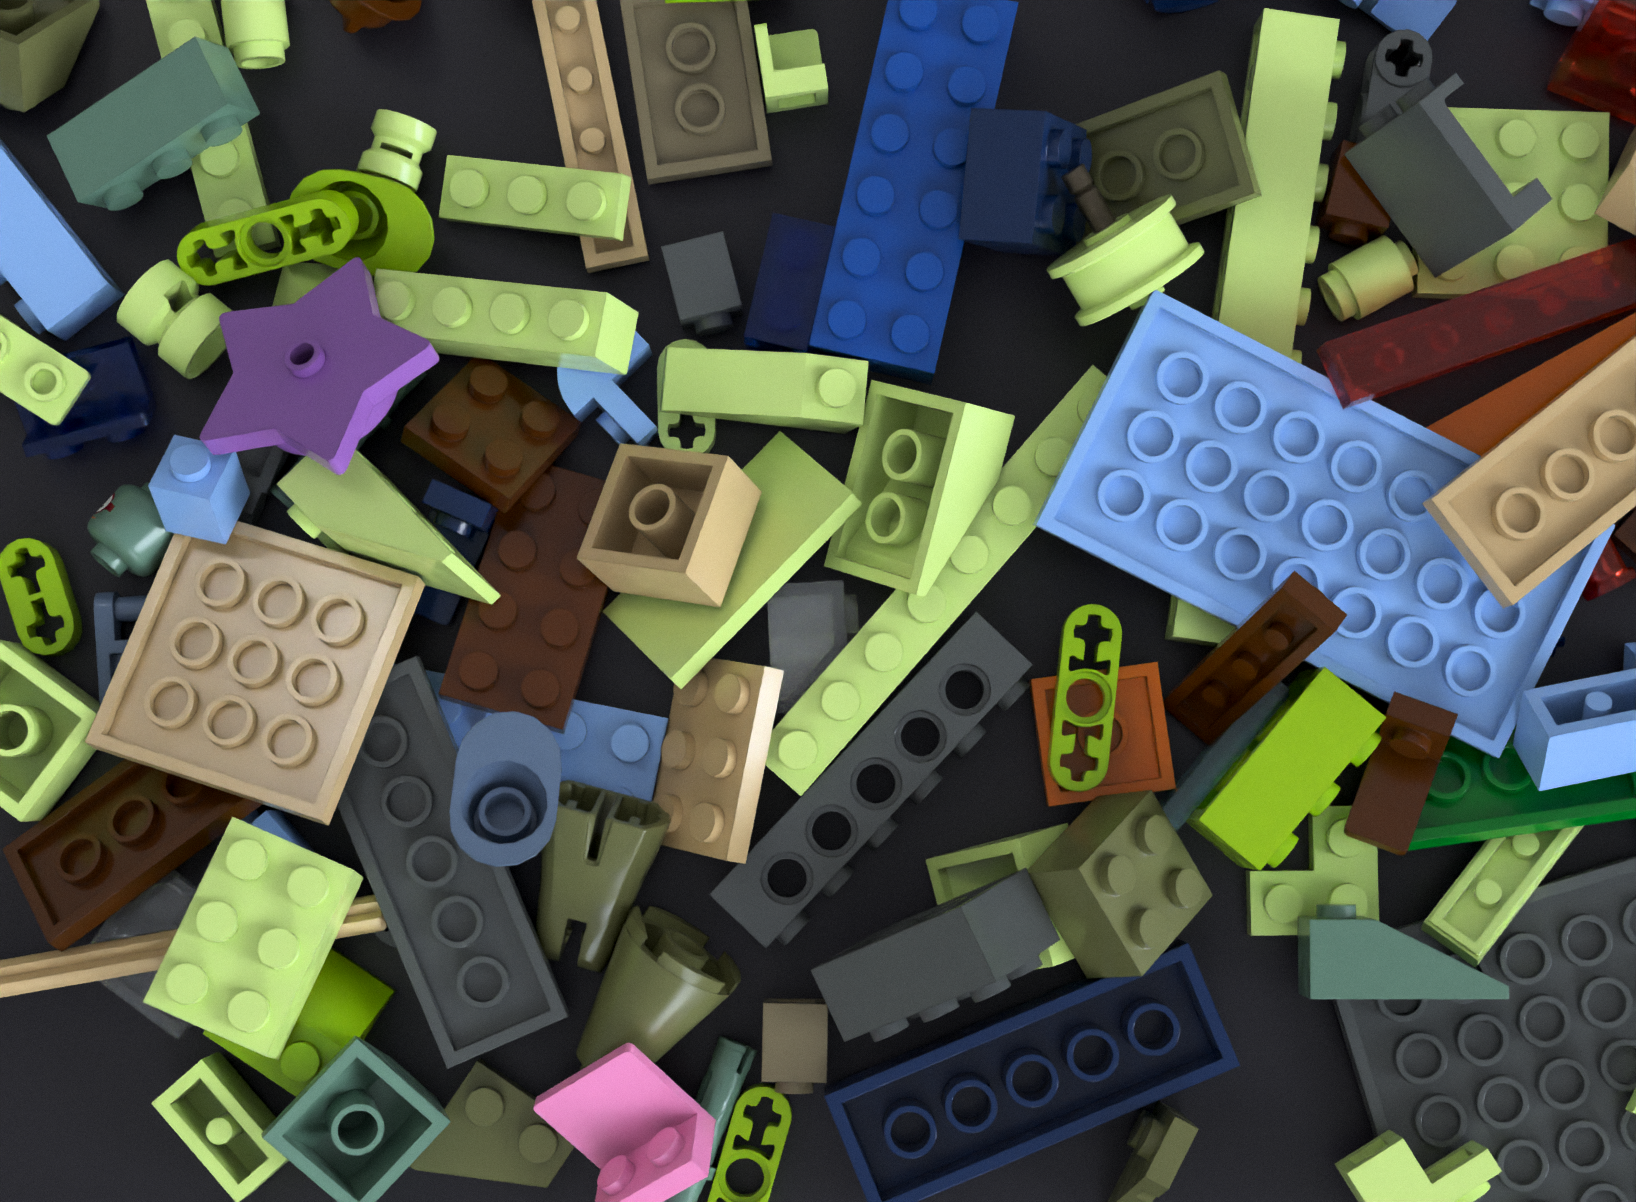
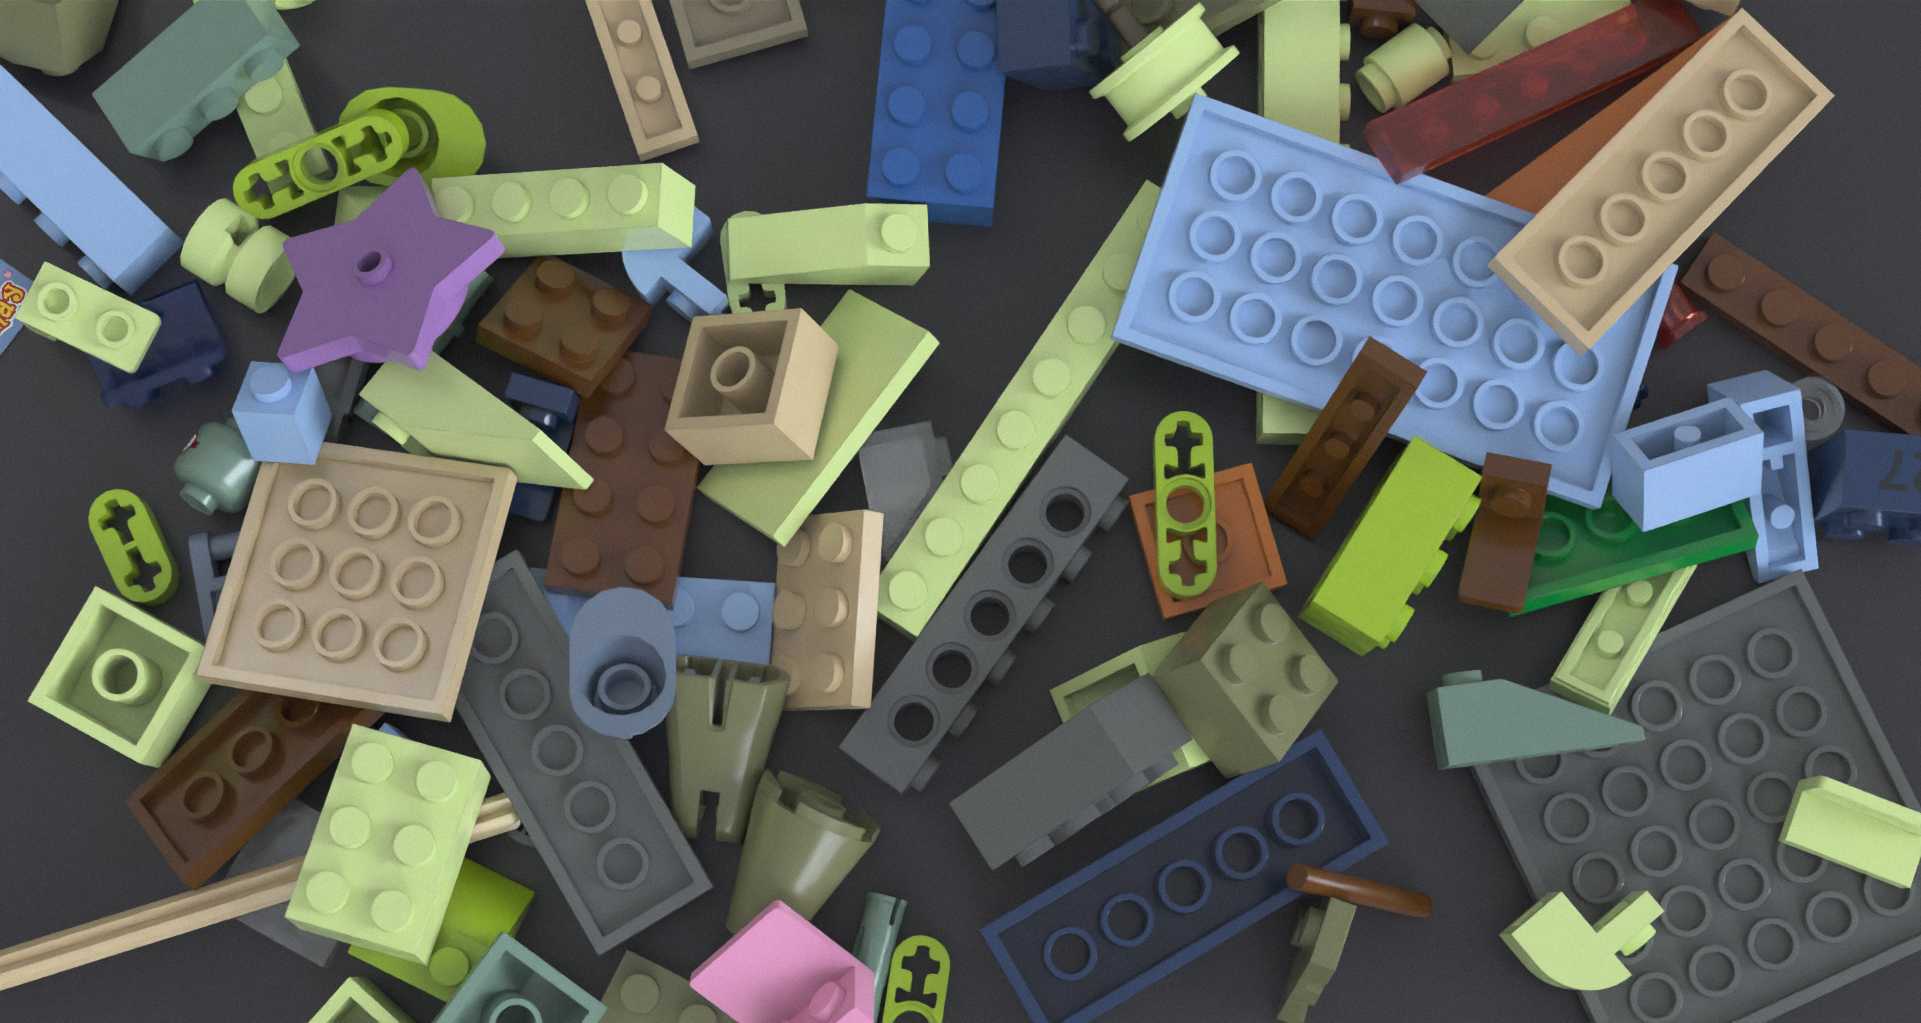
camera: 10 degrees left, 5 degrees down
yellowish green wheel [356,109,437,192] -> none
yellowish green plate [438,155,631,241] -> none
dark grey brick [661,231,744,336] -> none
clear blue brick [744,213,835,353] -> none
dark tan brick [761,998,828,1094] -> none
yellowish green slope [824,380,1015,597] -> none
clear light blue tile [1159,681,1290,832] -> none
yellowish green plate [1246,806,1379,936] -> none
none -> reddish brown bar [1286,863,1432,919]

